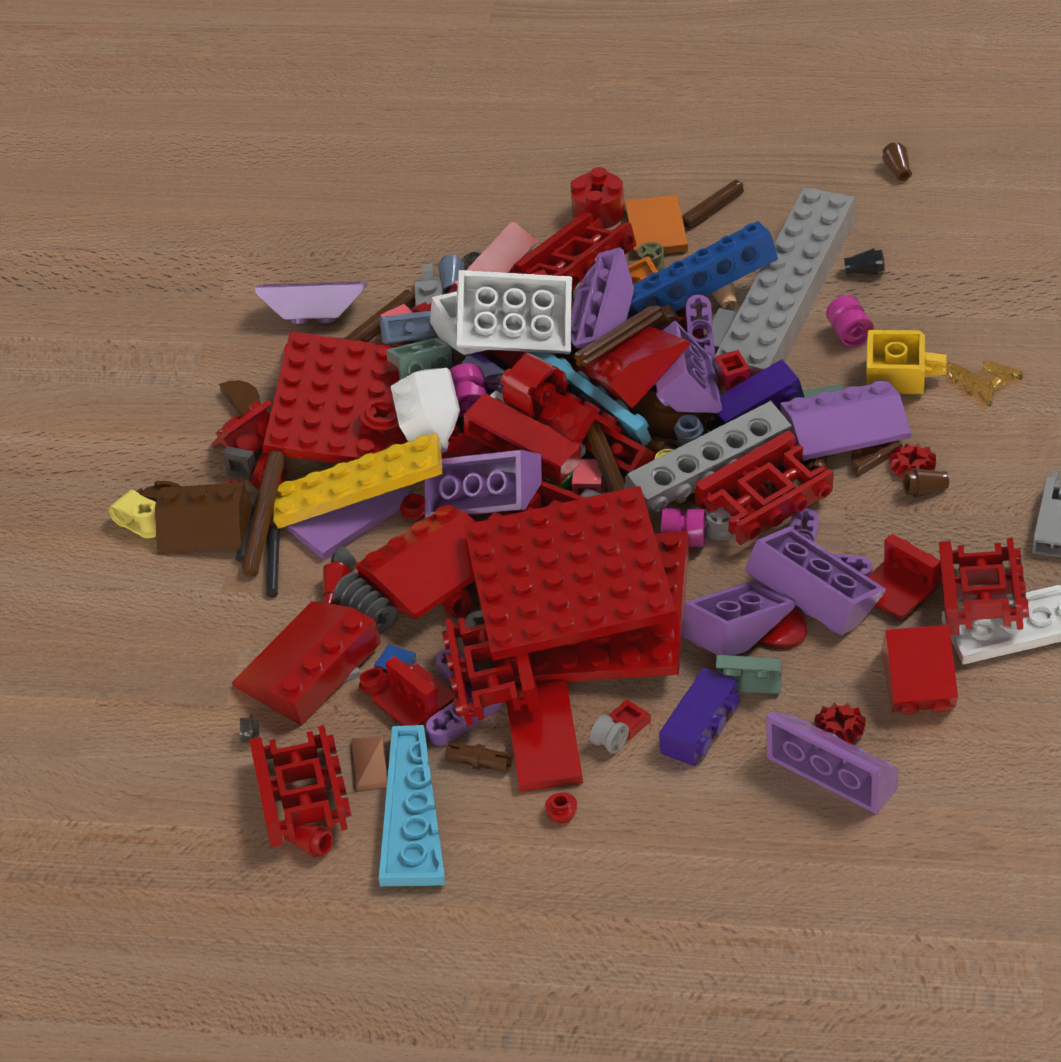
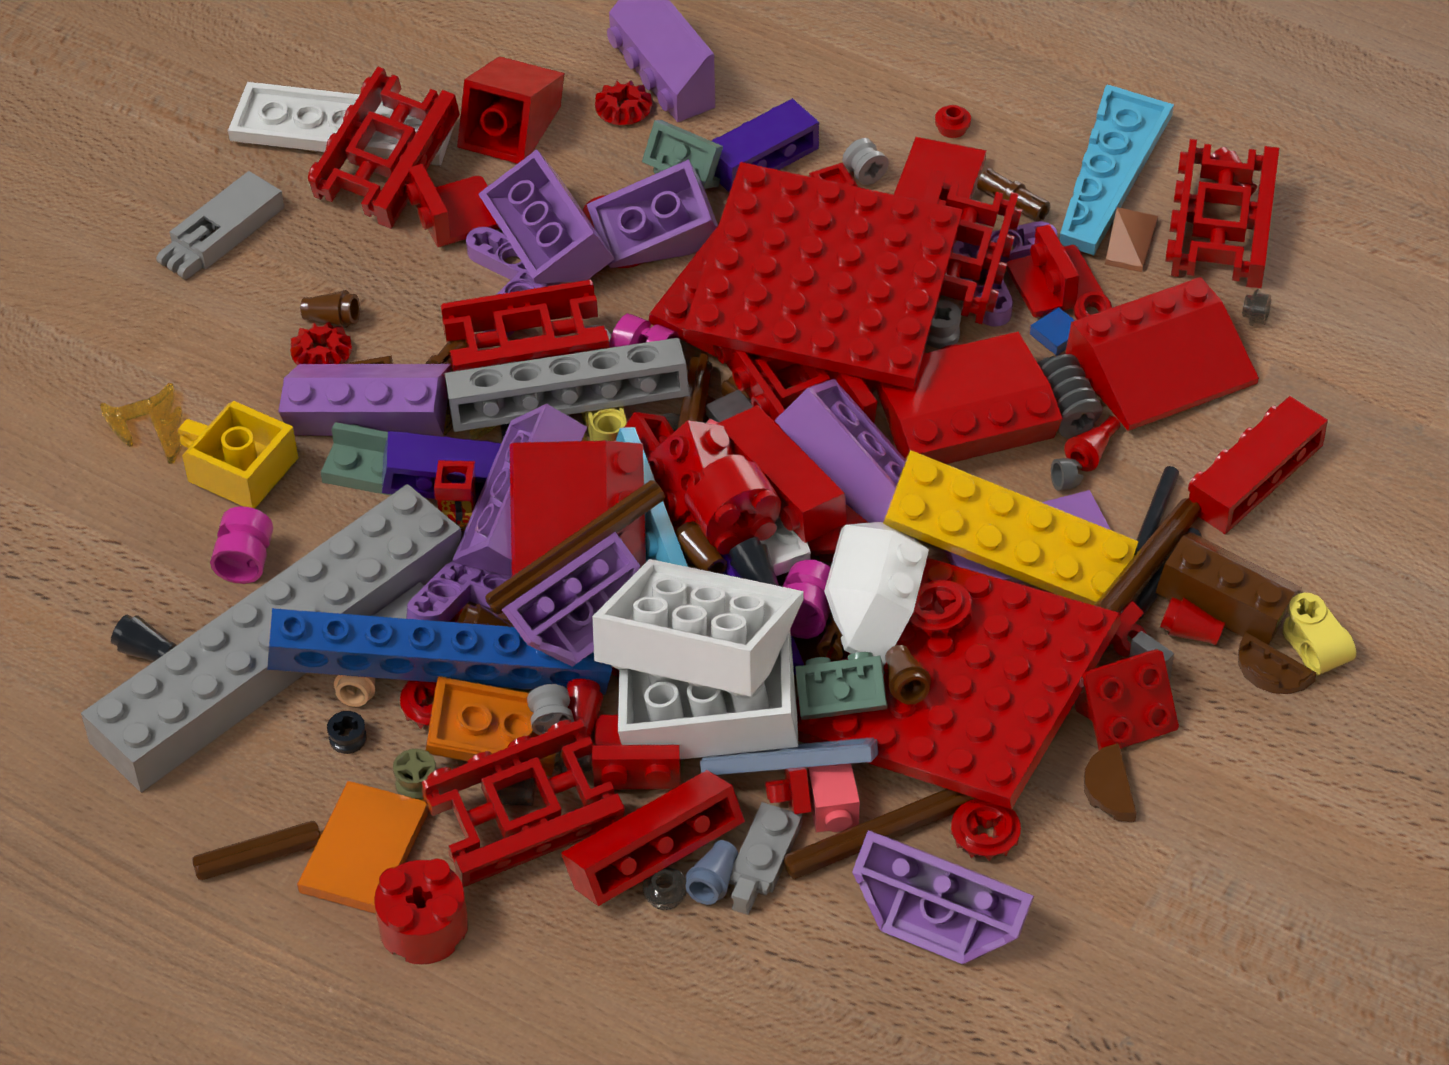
camera: 160 degrees left, 5 degrees up
none -> reddish brown cone [885,645,931,704]
none -> red brick [1188,396,1328,535]

